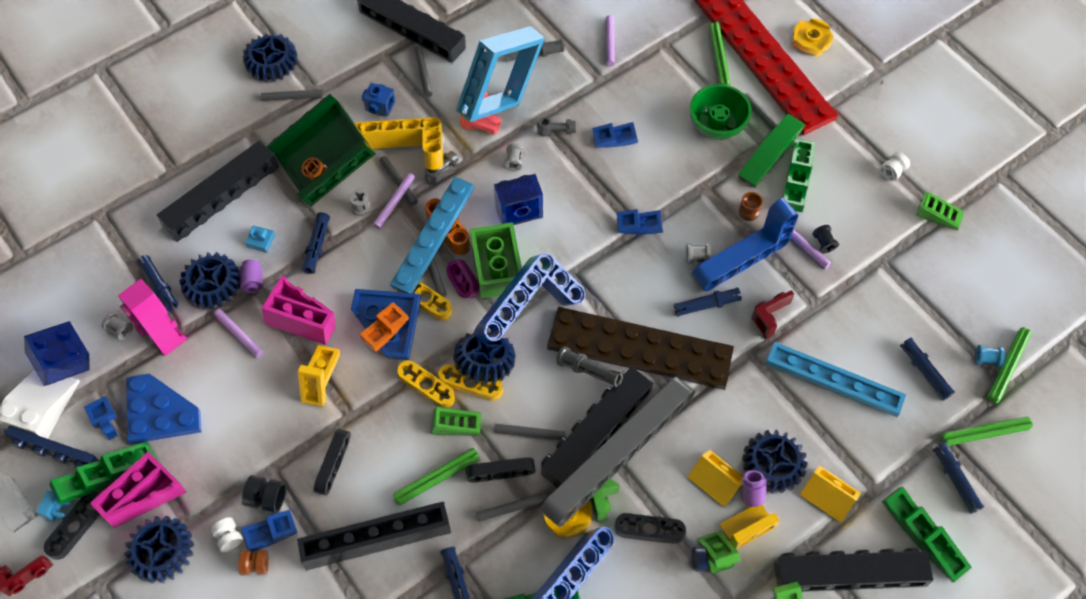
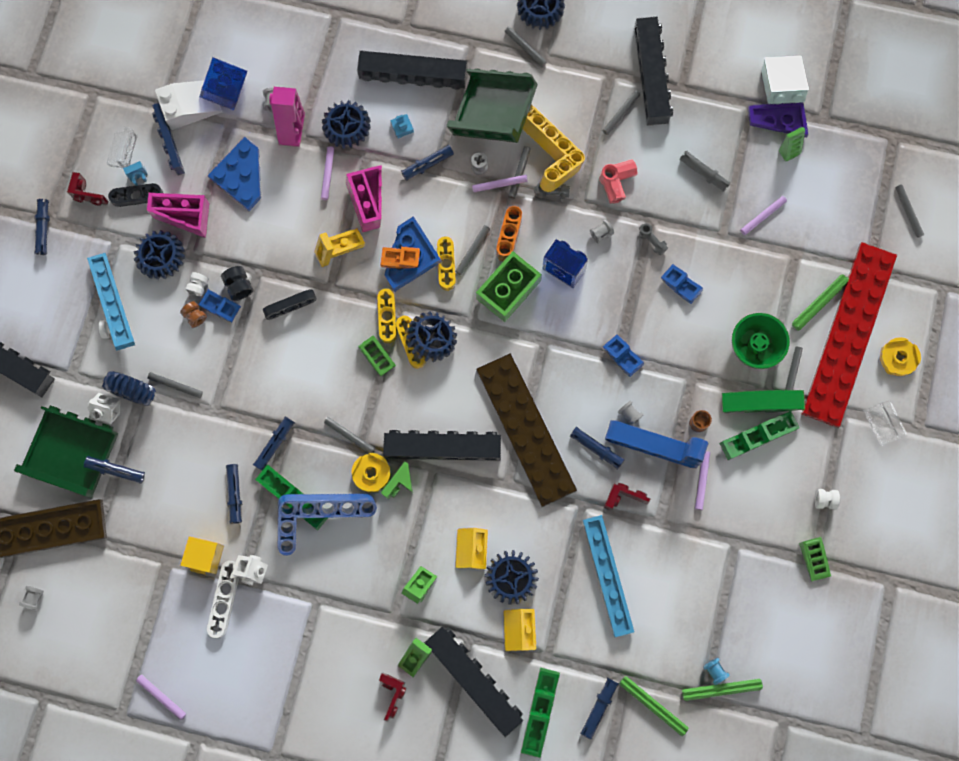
camera: 55 degrees right, 15 degrees up
green slope [49,442,157,505] -> none
blue plate [84,396,118,440] -> none
dark blue pin [137,255,179,311] -> none
medium lavender brick [240,259,263,294] -> none
black brick [297,501,451,571] -> none
dark orange wheel [301,157,329,181] -> none
blue brick [362,82,396,117] -> none
dark azure plate [390,176,475,293] -> none
bright green axle [393,448,480,506] -> none
magenta plate [446,259,479,298] -> none
dark azure window [456,26,545,122] -> none
black beam [465,457,536,483] -> none
blue beam [475,253,585,343] -> none
dark grey bar [494,423,565,440] -> none
dark grey beam [540,377,695,527] -> none
dark grey pin [556,346,623,387] -> none
black beam [614,513,686,544] -> none
dark blue tile [691,546,708,572] -> none
yellow panel [720,505,780,549] -> none
medium lavender brick [741,470,766,507] -> none
black bush [812,225,839,253] -> none
dark blue pin [900,337,955,401] -> none

